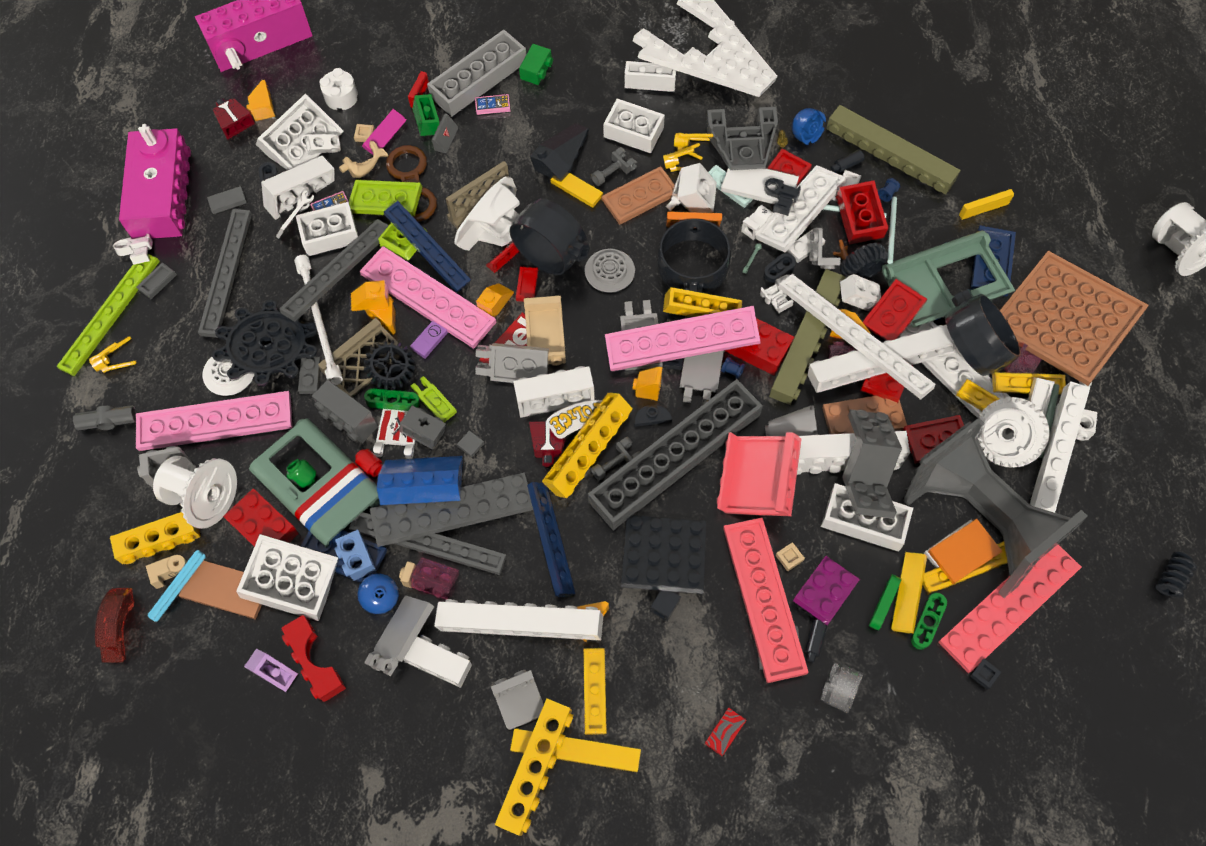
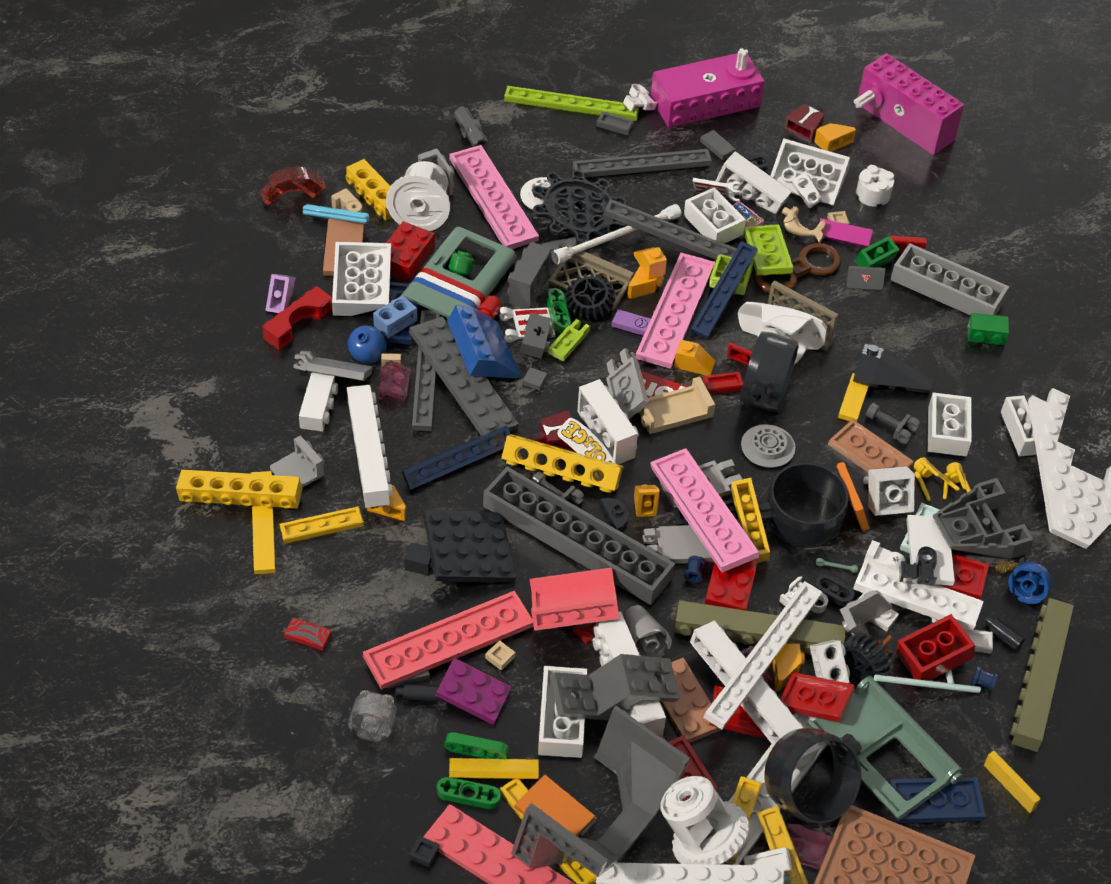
camera: 70 degrees right, 15 degrees down
yellow plant [89,337,137,373] -> none
tile [475,94,510,115] -> none

